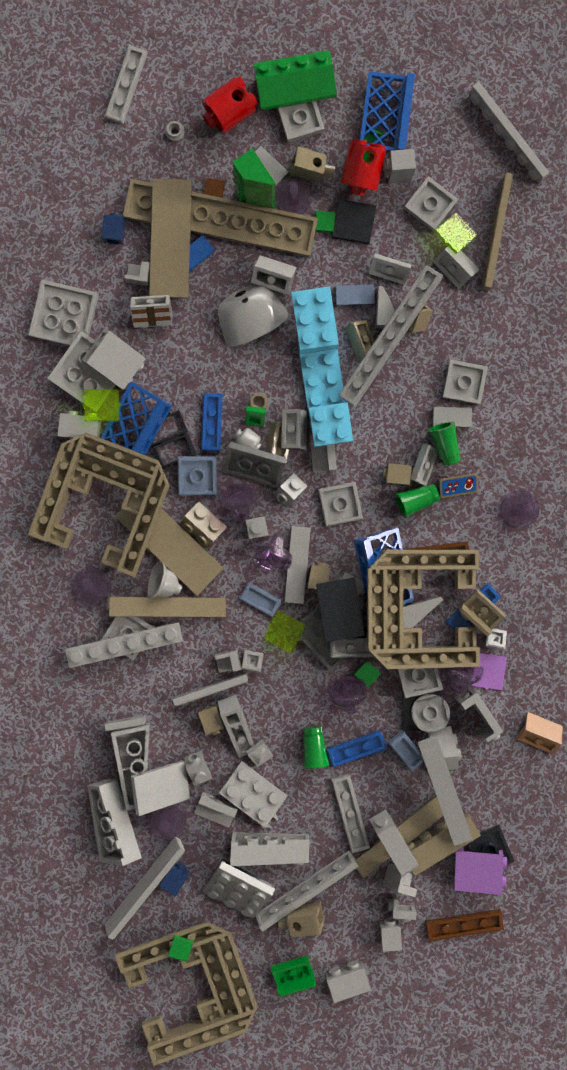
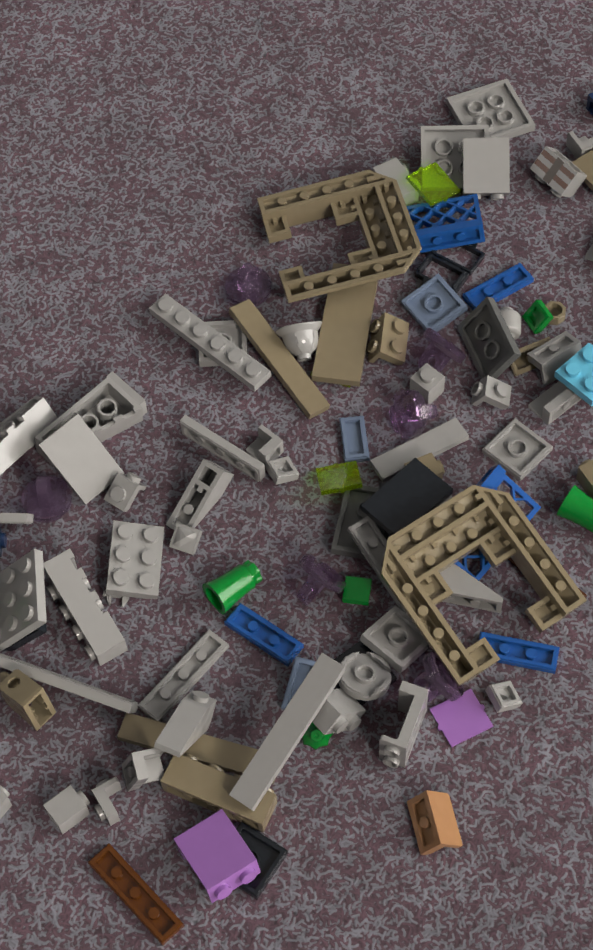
camera: 60 degrees right, 30 degrees down
light grey panel [195,792,238,827] -> none
dark tan brick [198,704,225,735] -> none
dark tan bracket [460,589,506,636] -> none

